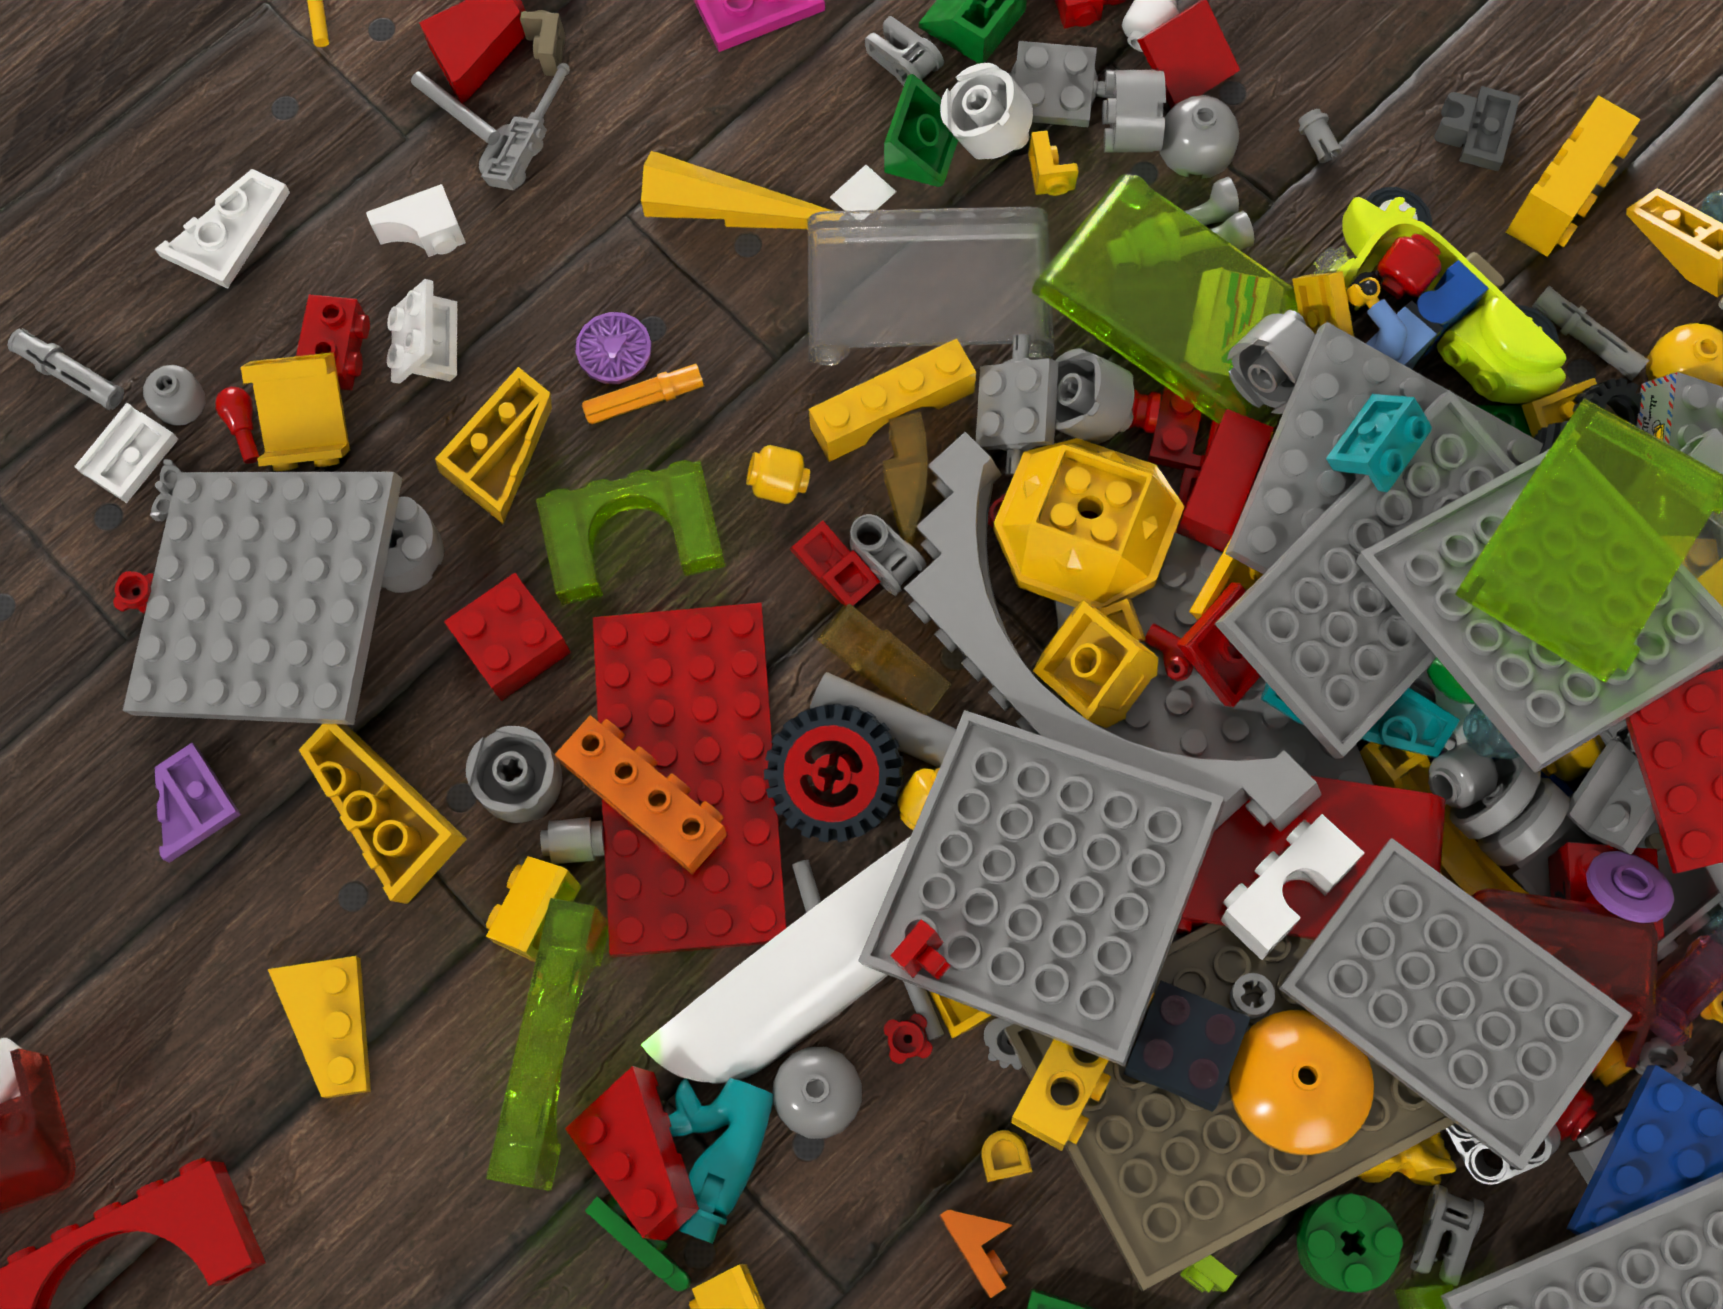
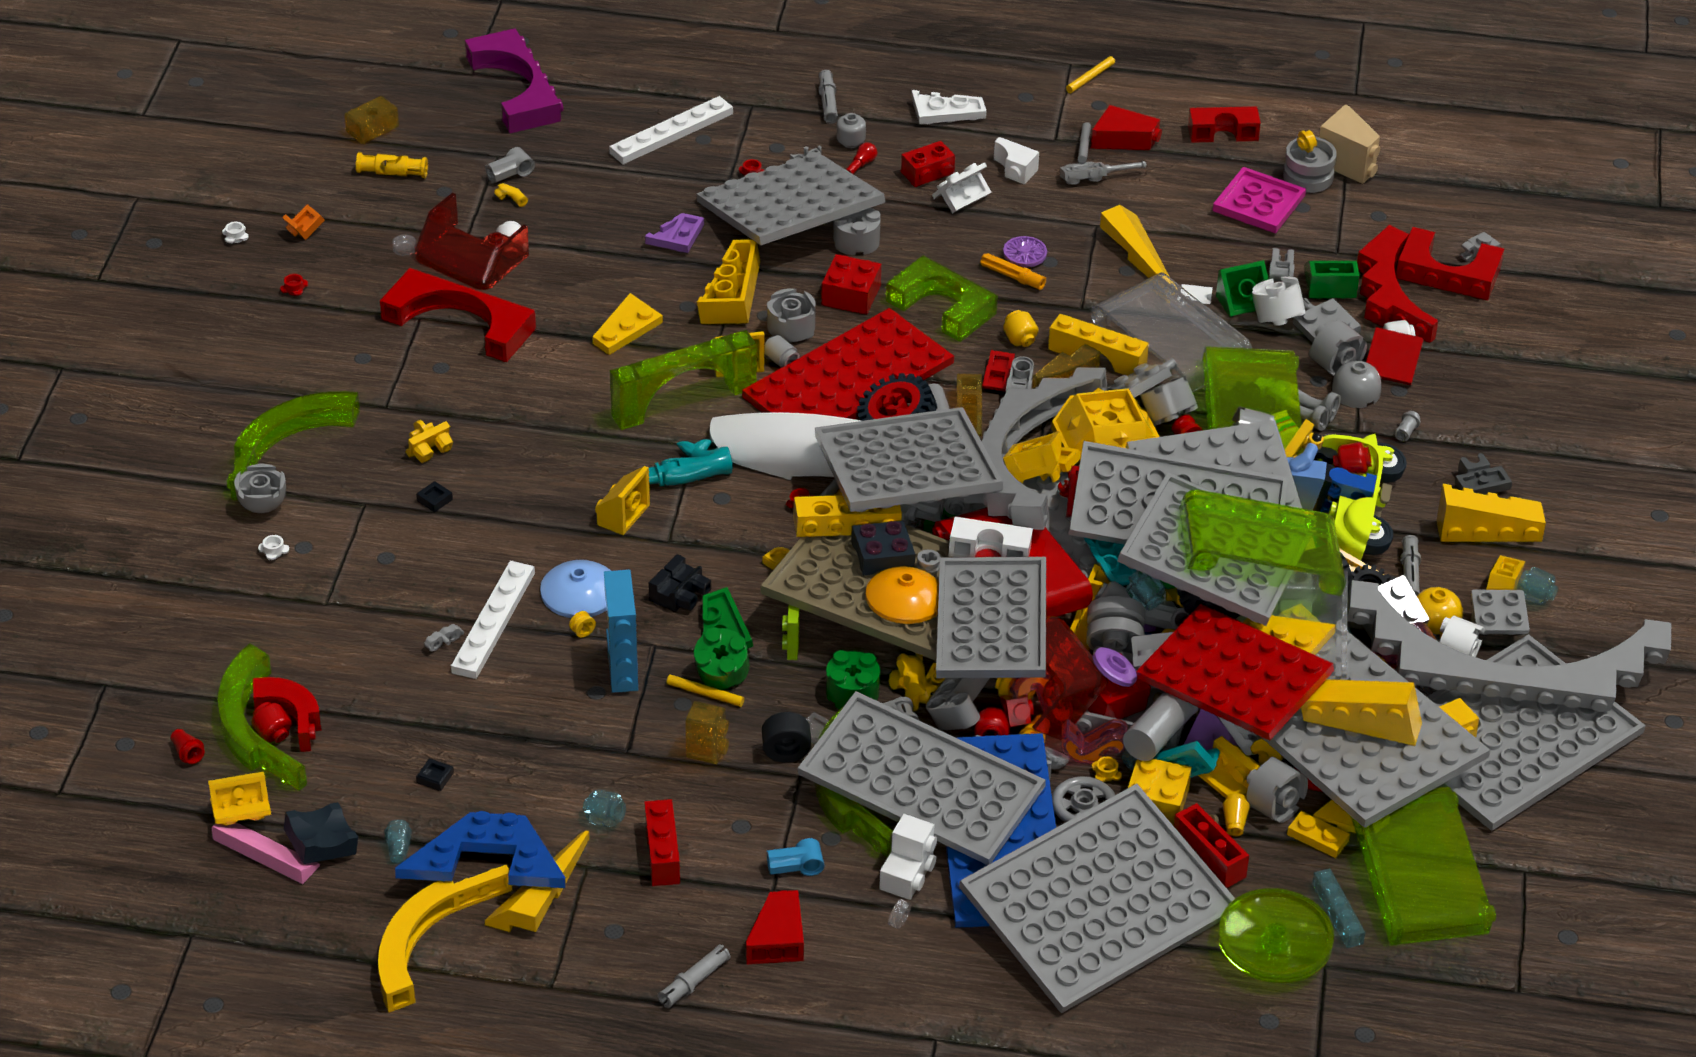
camera: 50 degrees right, 30 degrees down
white plate [75,403,178,503] -> none
yellow panel [240,352,350,471] -> none
yellow wedge [435,367,552,524] -> none
dark tan bracket [520,10,566,76] -> none
orange brick [555,715,727,875] -> none
red wedge [565,1066,699,1241] -> none
green hinge [585,1196,691,1291] -> none
light grey cylinder [773,1047,862,1139] -> none
red tile [890,919,951,981] -> none
orange slope [939,1210,1012,1298] -> none
yellow bracket [1028,131,1079,196] -> none
teal bracket [1326,394,1432,492] -> none

